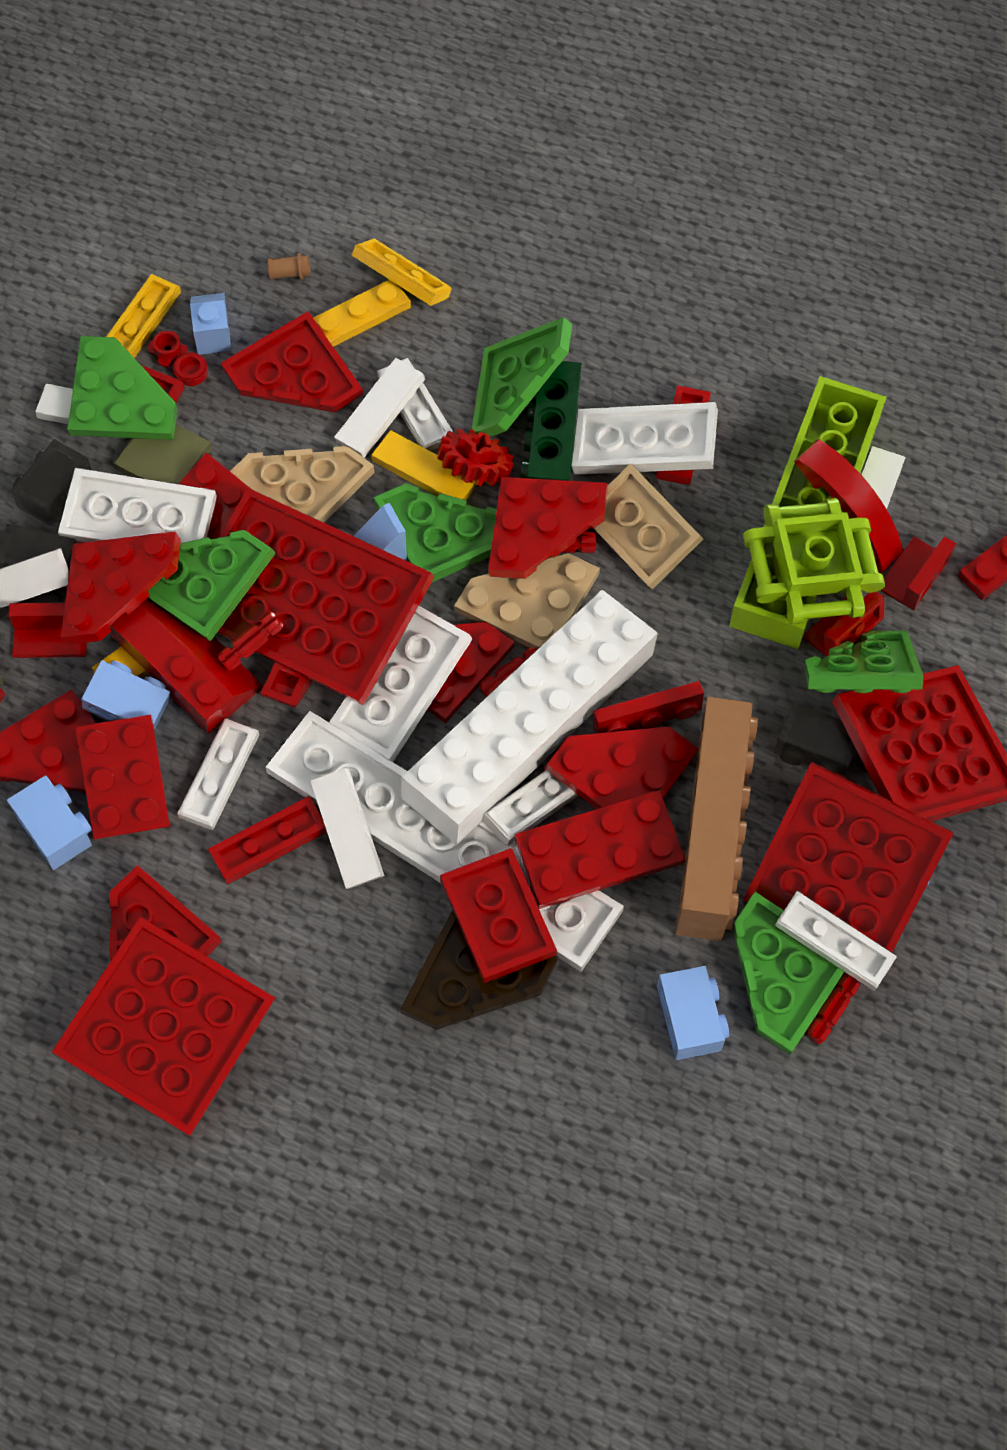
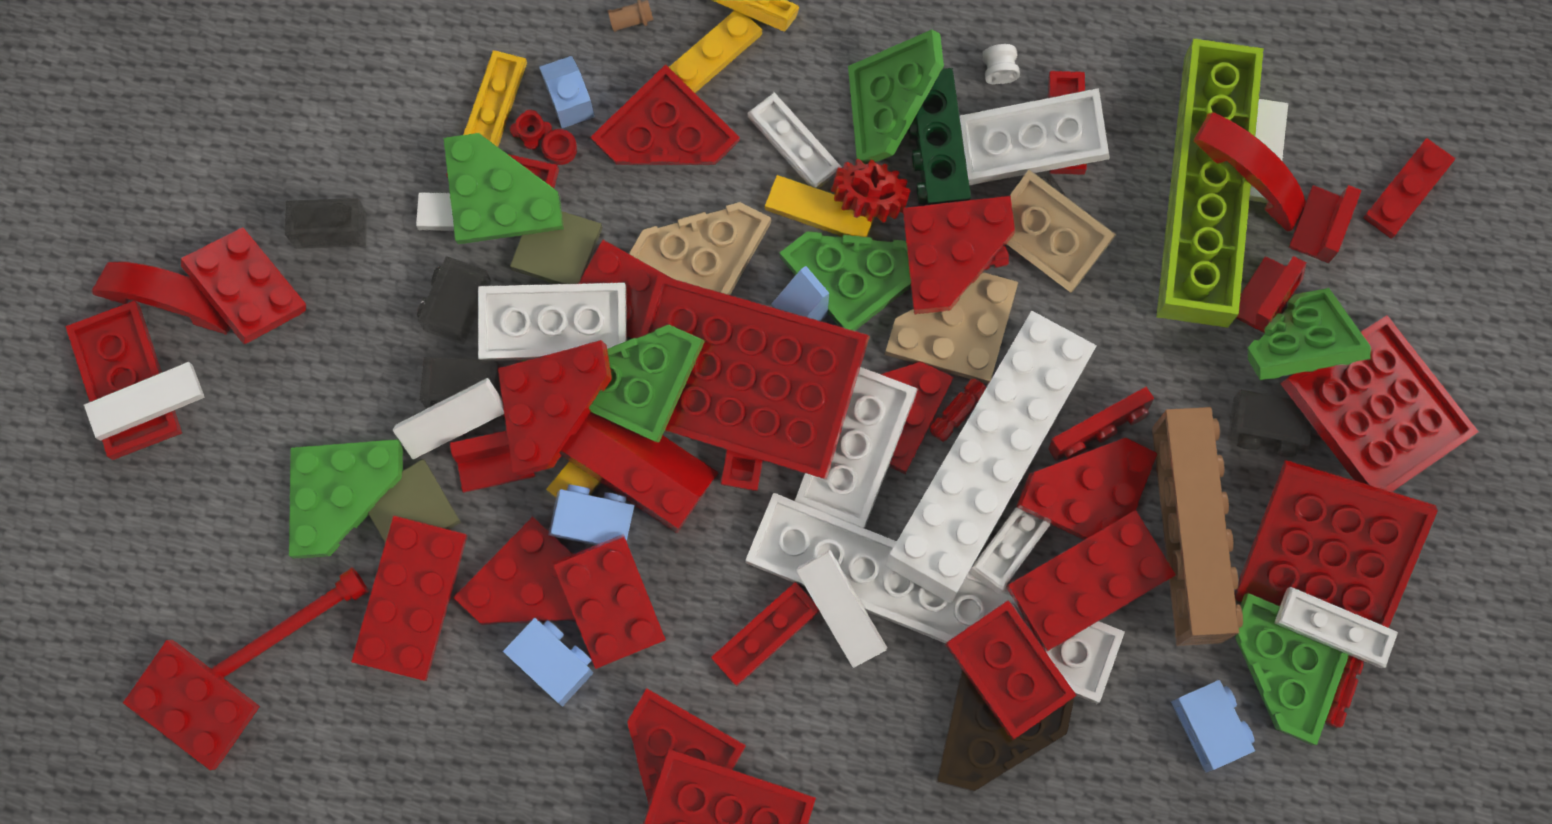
camera: 10 degrees left, 10 degrees up
white tile [177,718,259,830] -> none
red axle [217,611,283,671] -> none
white tile [334,358,425,458] -> none
lime brick [743,498,885,624] -> none
none -> white wheel [982,44,1020,85]

